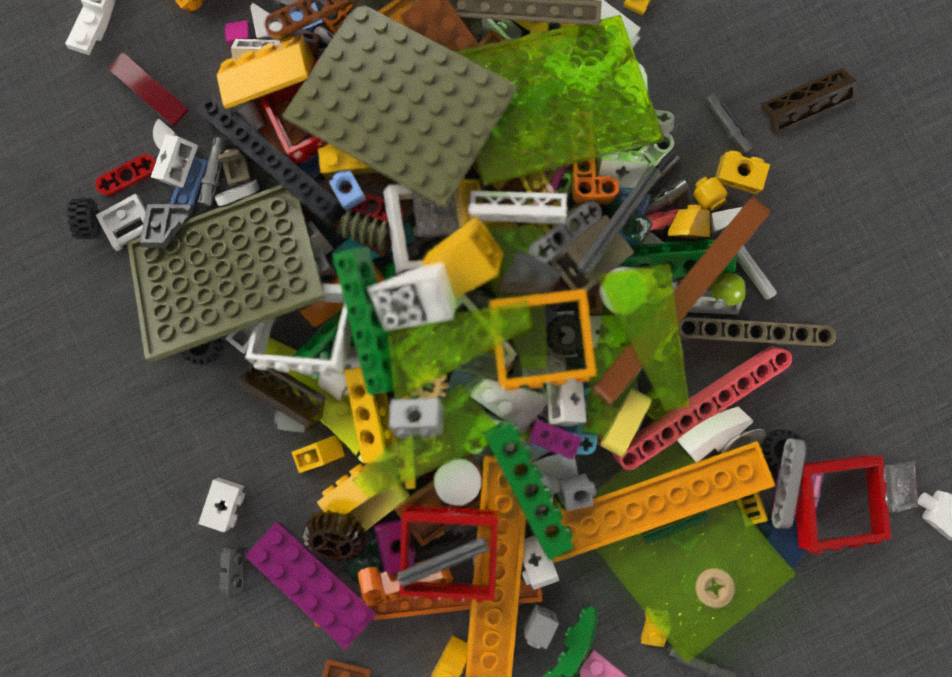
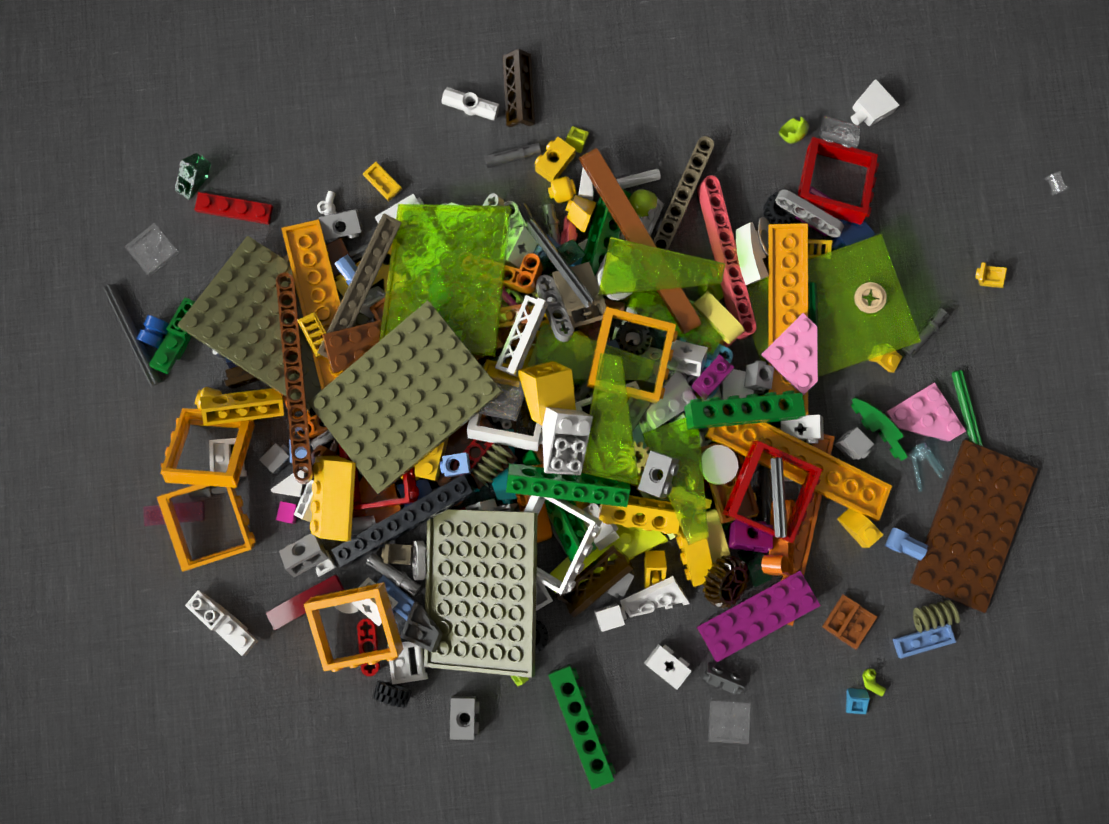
camera: 75 degrees left, 5 degrees down
dark grey wing [497,250,561,294] -> none
none -> light grey brick [279,534,329,577]
none -> light orange window [304,582,404,672]
none -> white tile [316,550,336,577]
none -> white piece [442,87,500,121]
none -> light grey brick [450,696,480,740]
none -> green brick [548,664,616,790]
none -> neon yellow slope [565,126,589,153]
none -> white brick [594,603,627,632]
none -> white wing [620,576,690,617]
none -> clear plate [708,700,750,744]
none -> bright pink plate [761,313,818,395]
none -> lime hair [779,117,809,144]

